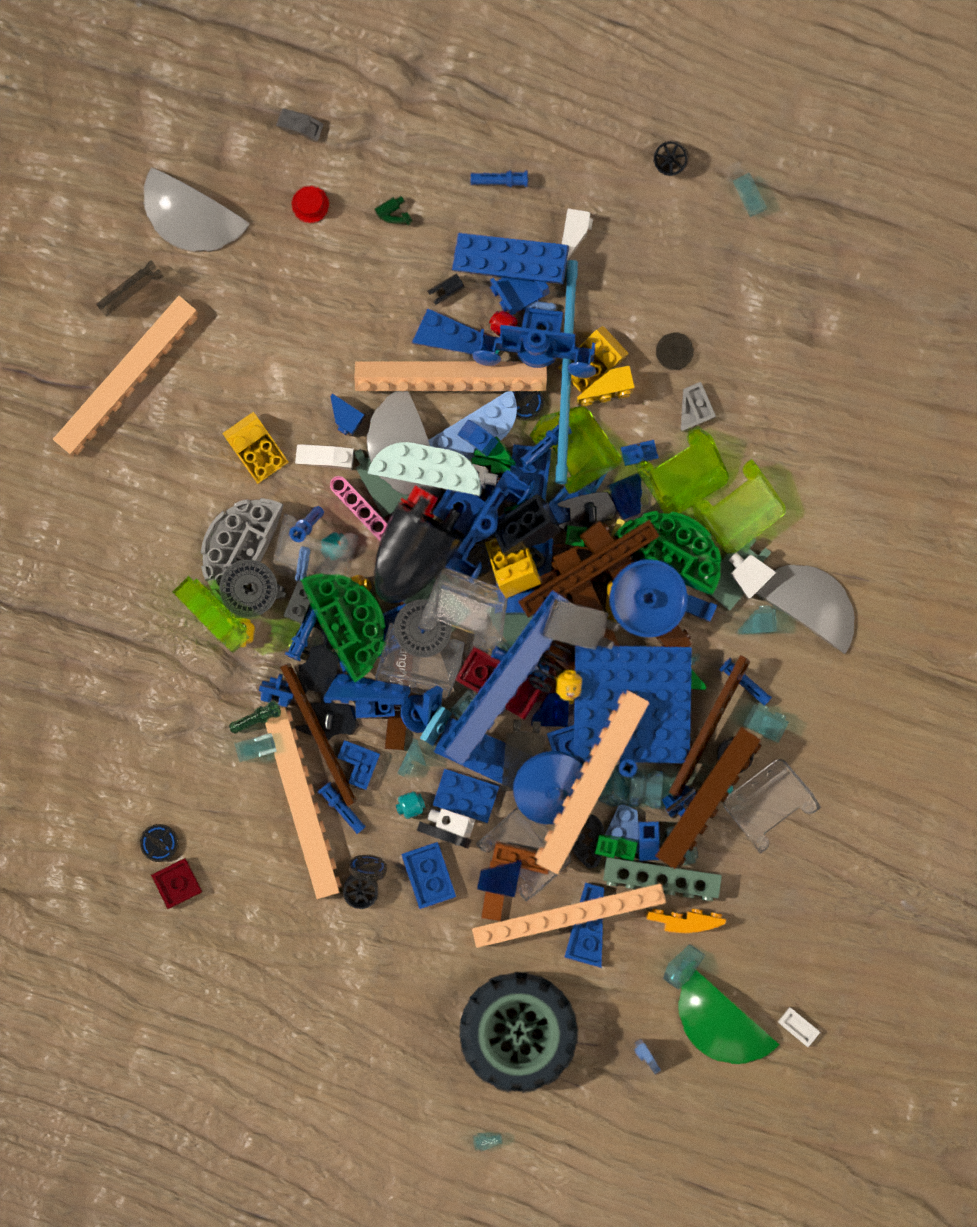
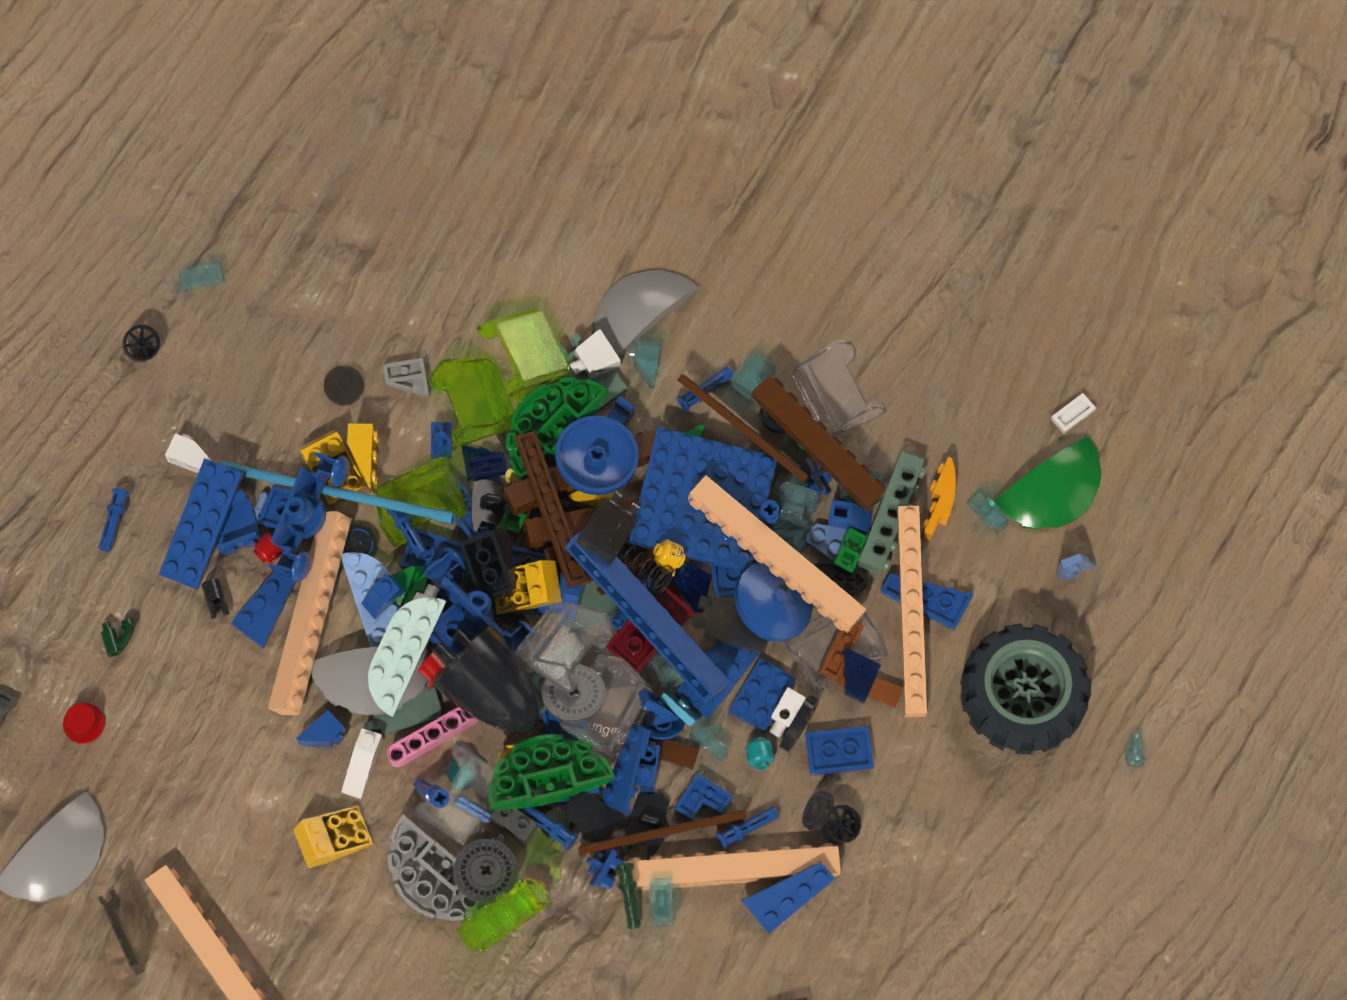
camera: 75 degrees left, 15 degrees down
none -> blue wing [741,861,835,933]

